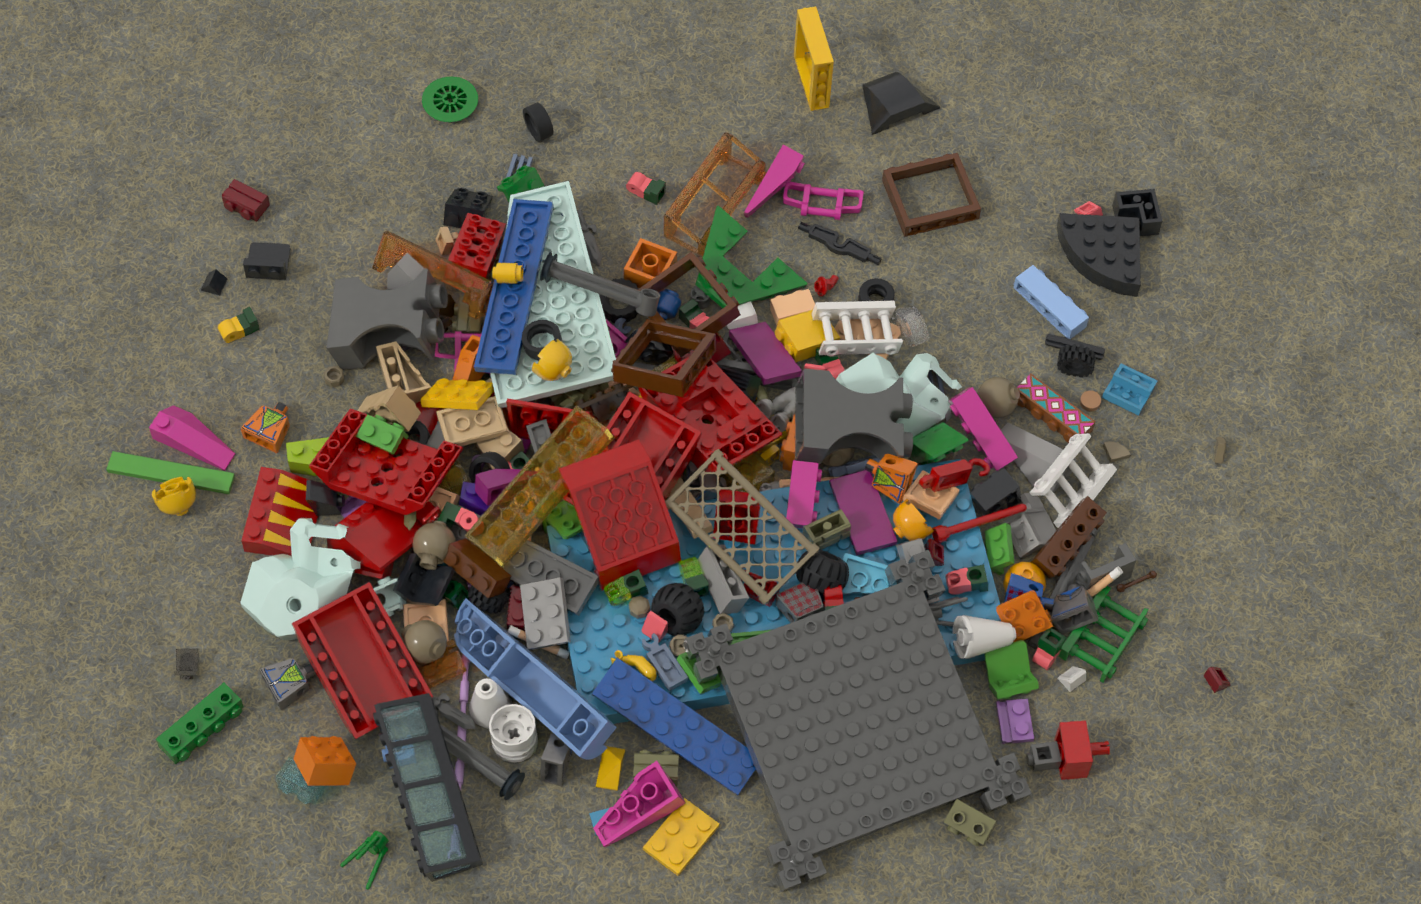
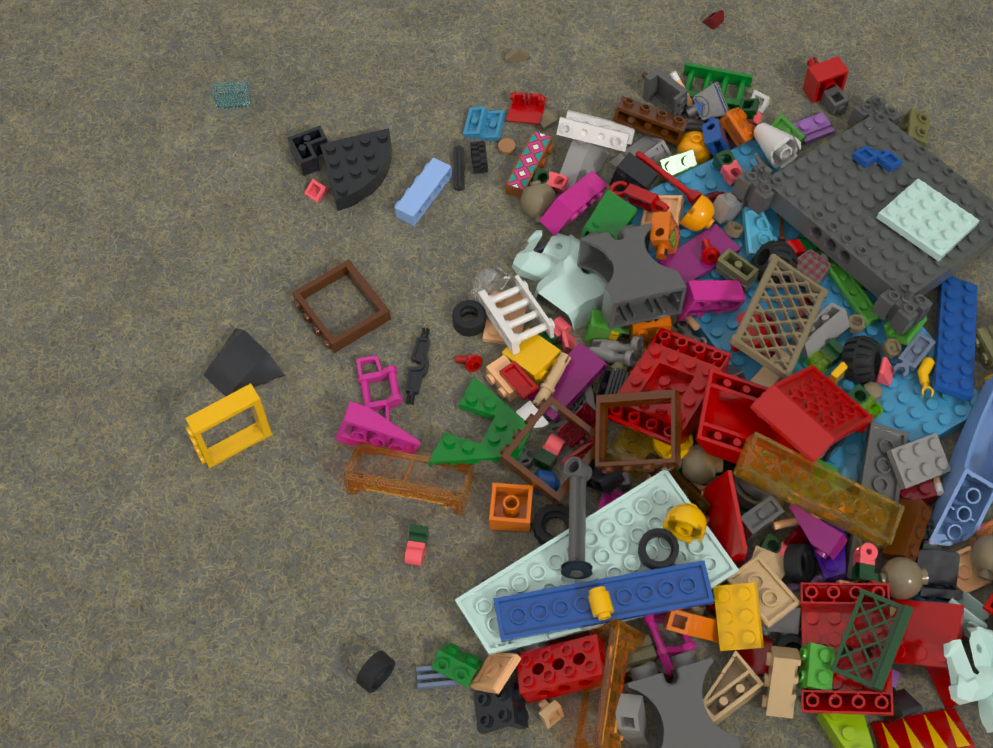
camera: 105 degrees left, 0 degrees up
none -> clear light blue brick [212,82,251,109]
none -> light nougat plate [470,652,521,694]
none -> red tile [499,361,539,401]
none -> red hinge [506,91,547,124]
none -> coral leg [532,168,569,194]
none -> tan pin [533,352,571,406]
none -> red plate [701,239,720,265]
none -> dark tan tile [724,221,744,238]
none -> yellow tile [829,362,848,384]
none -> dark green fence [830,589,914,692]
none -> blue tile [851,146,903,173]
none -> light aqua plate [876,179,980,261]

